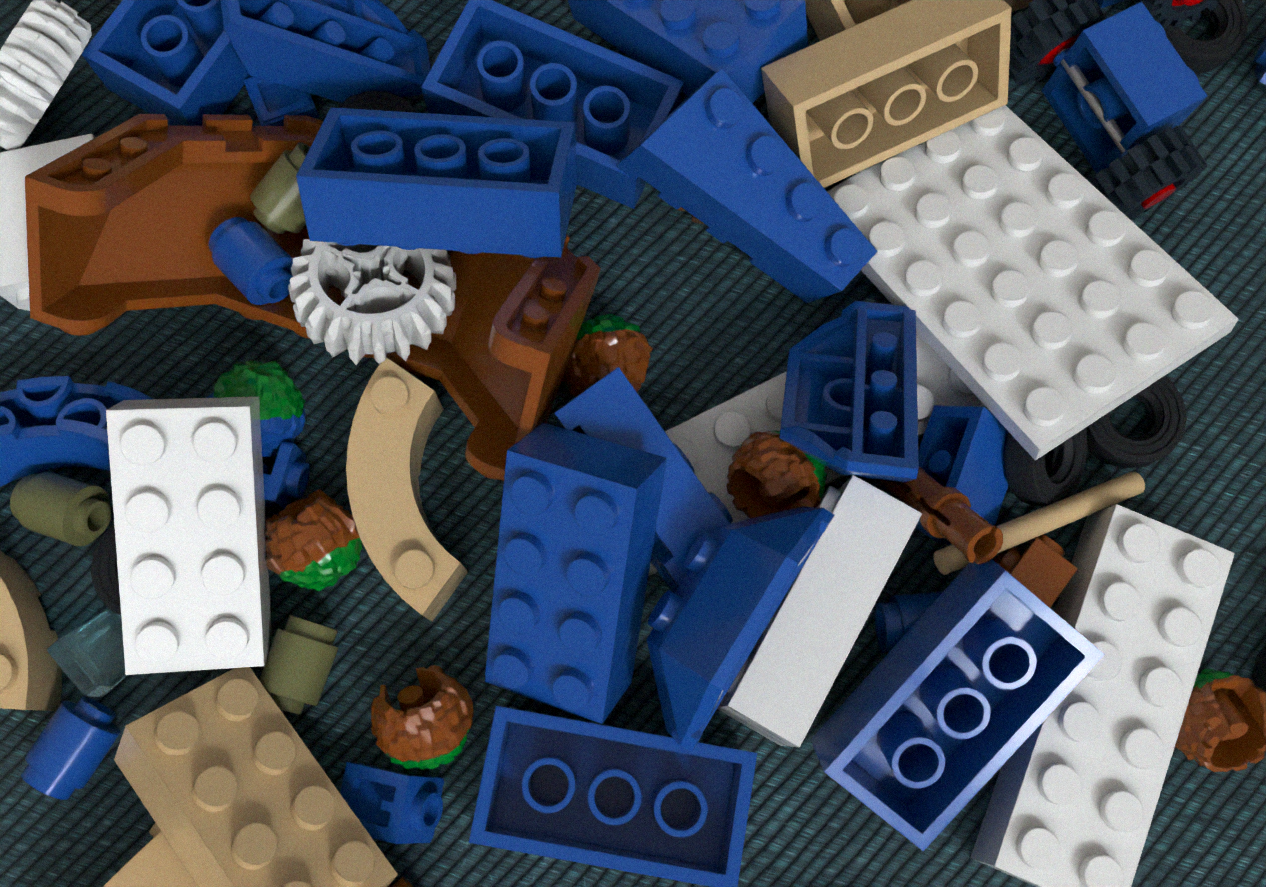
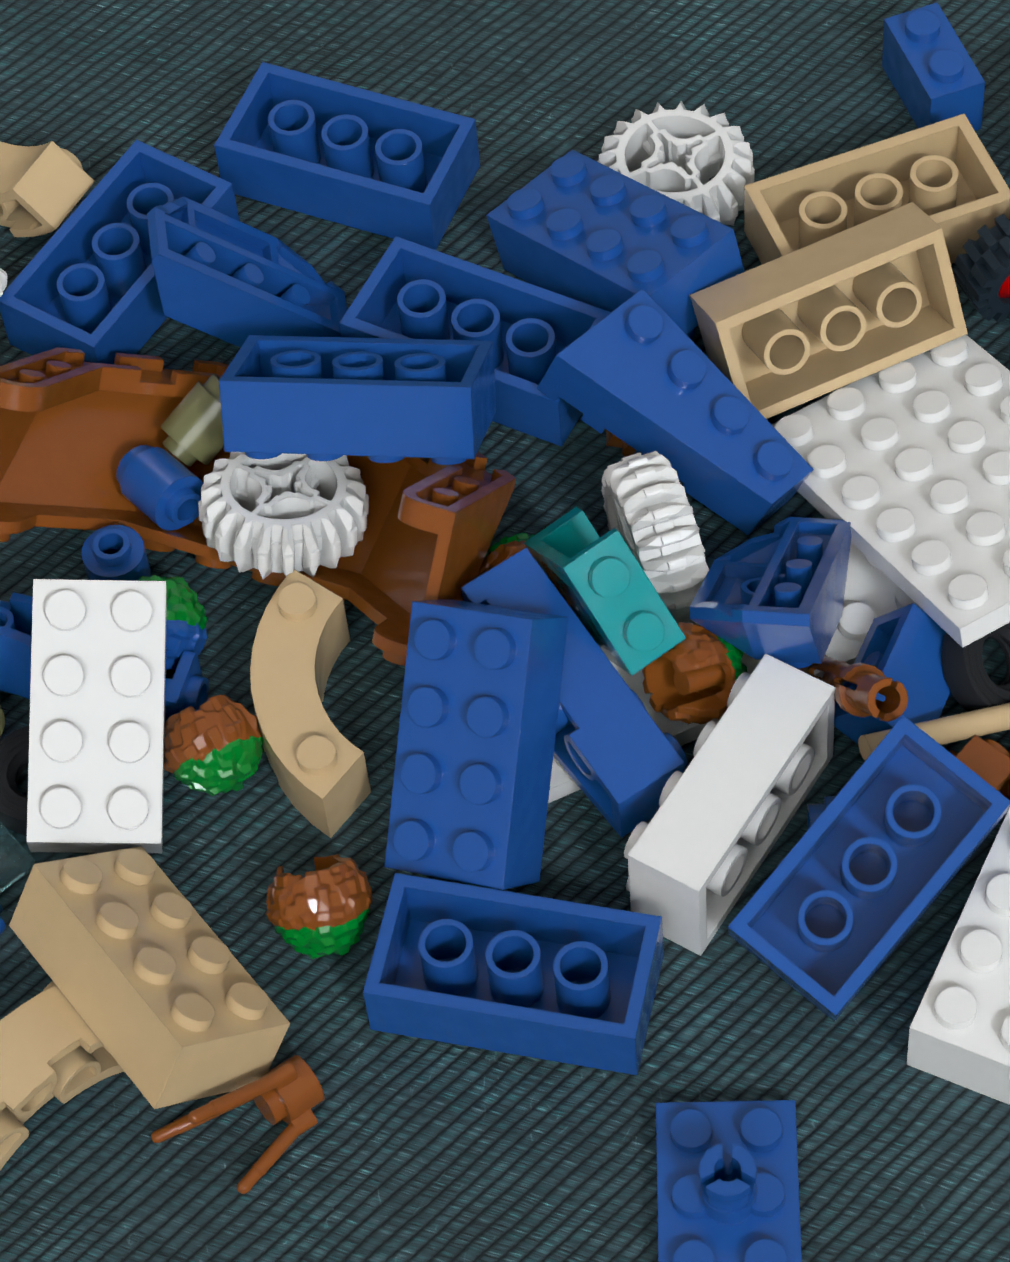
camera: 15 degrees right, 20 degrees down
blue tile [243,76,320,126] -> none
olive brick [259,615,339,714] -> none
blue bracket [340,762,444,844] -> none
blue wedge [646,506,835,752] -> none
none -> blue brick [81,525,152,581]
none -> teal panel [524,507,686,676]
none -> white gear [601,451,709,620]

